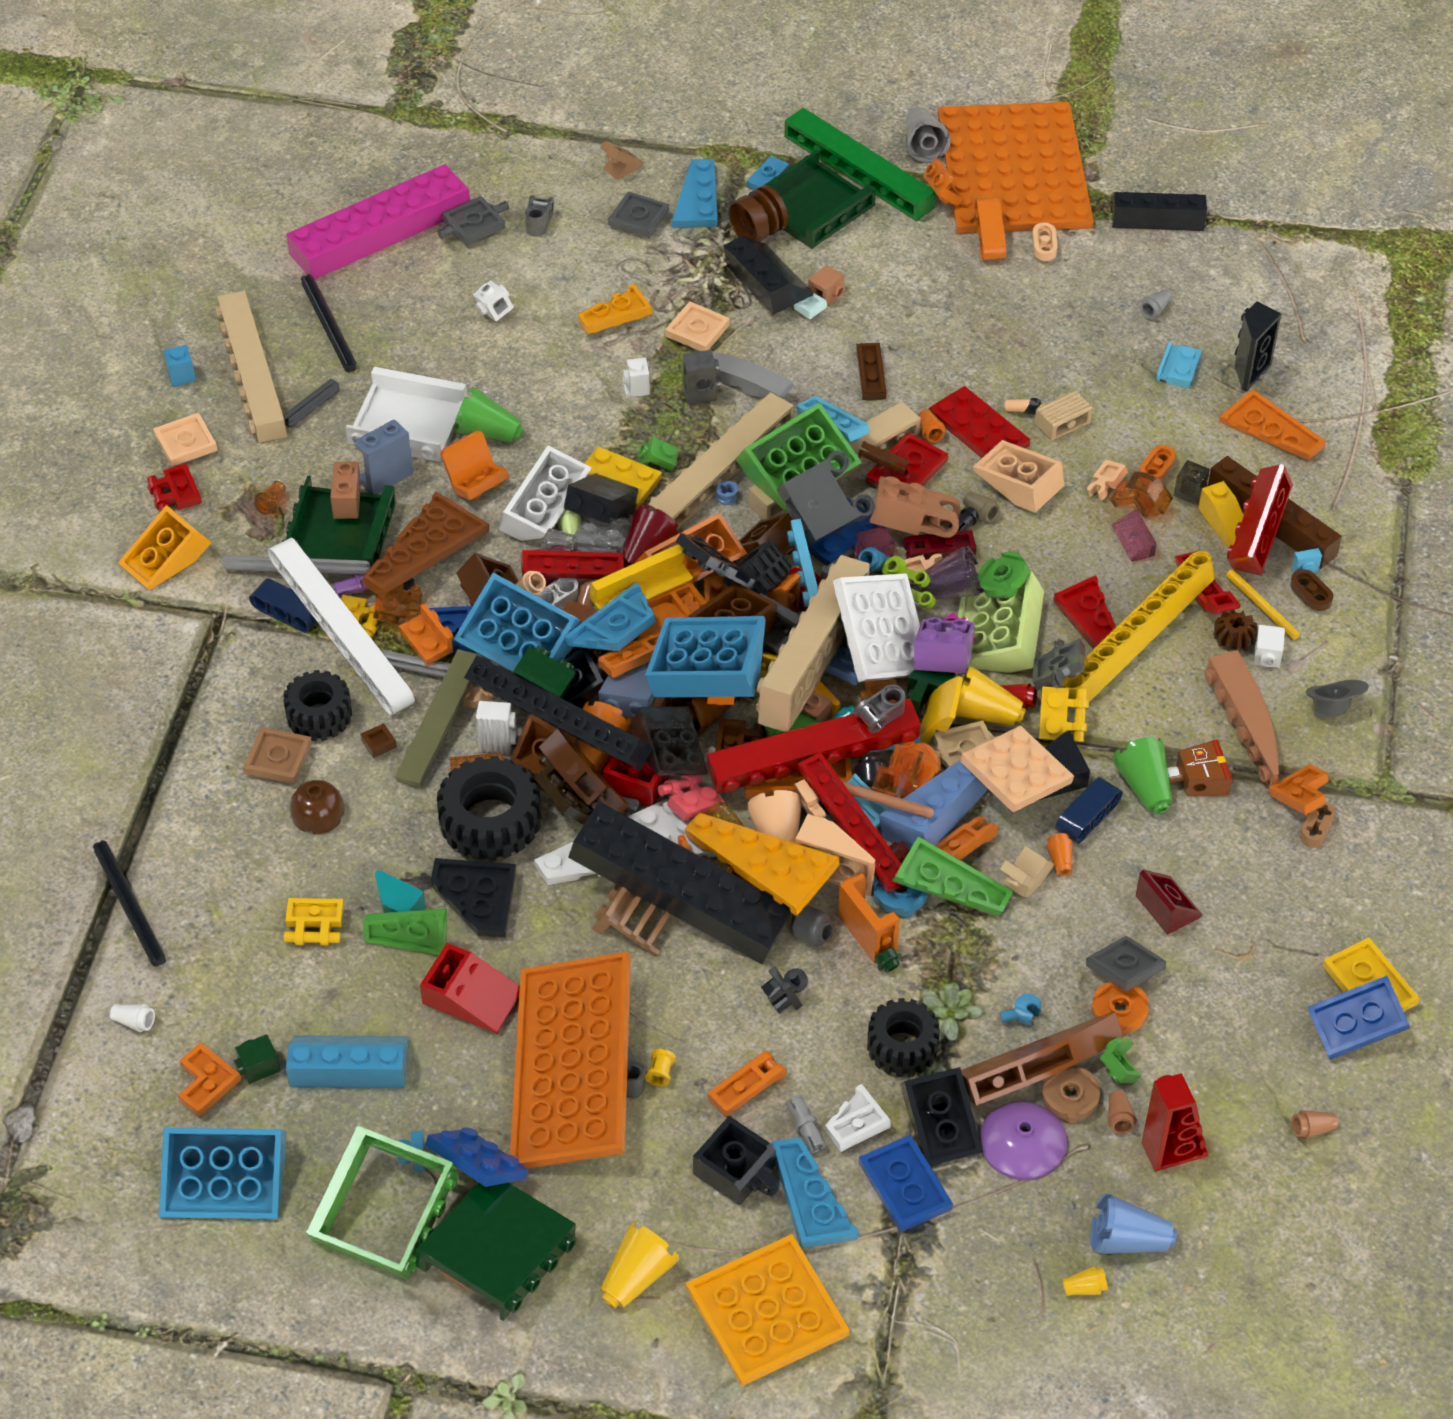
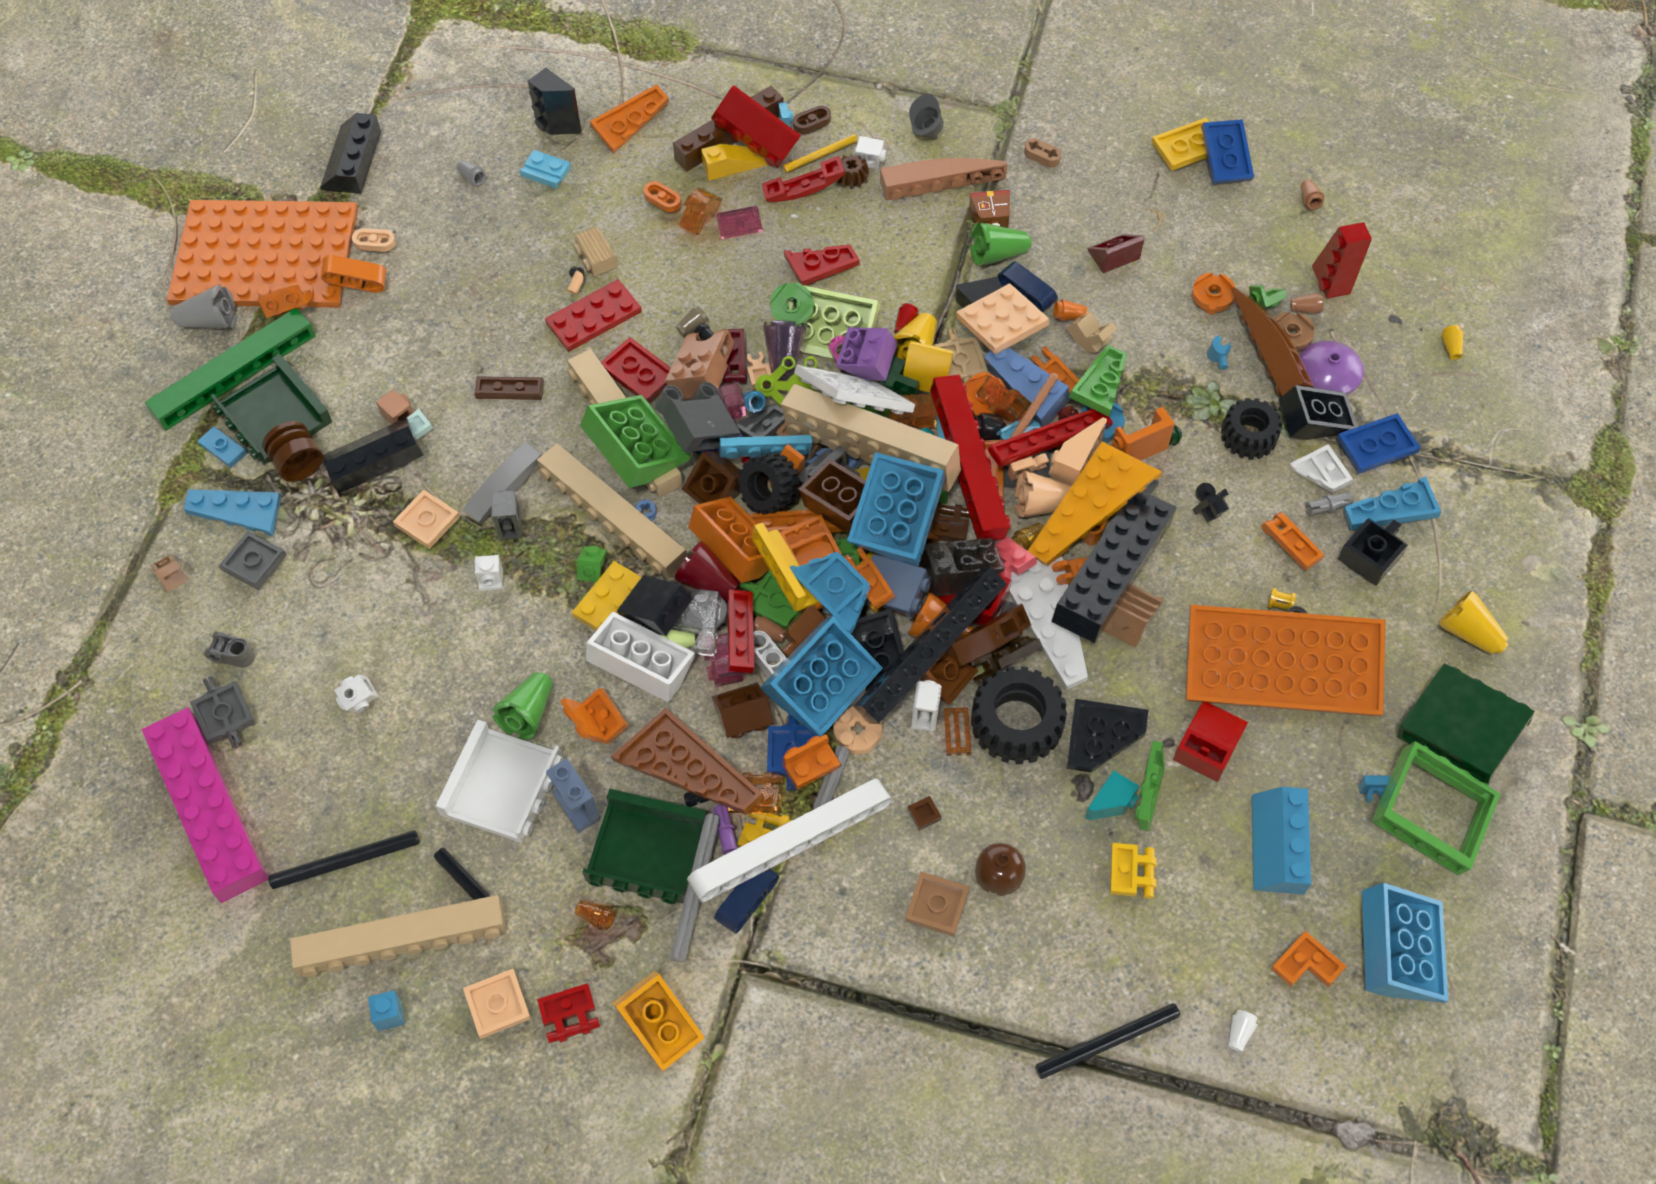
camera: 85 degrees left, 10 degrees up
dark green brick [233,1034,281,1084] -> none
black tyre [283,670,352,741] -> none
nougat brick [331,461,361,519] -> none
olive tile [395,649,482,788] -> none
blue plate [425,1127,529,1187] -> none
dark green slope [513,645,576,699] -> none
light nougat cone [515,571,546,595] -> none
light orange wing [578,284,653,334] -> none
black wing [676,533,757,590] -> none
light orange plate [686,1234,850,1387] -> none
medium azure plate [796,396,870,442] -> none
flat silver piece [854,685,905,734] -> none
reddish brown pin [858,441,909,475] -> none
orange cone [918,409,945,443] -> none
light nougat slope [973,440,1064,513] -> none
dark grey plate [1033,638,1085,691] -> none
yellow plate [1038,686,1089,742] -> none
yellow beam [1063,551,1215,702] -> none
dark grey plate [1086,936,1166,992] -> none
light nougat plate [1087,460,1128,500] -> none
medium blue cone [1090,1193,1177,1254] -> none
clear smoke brick [1174,460,1210,505] -> none
orange plate [1269,764,1329,815] -> none

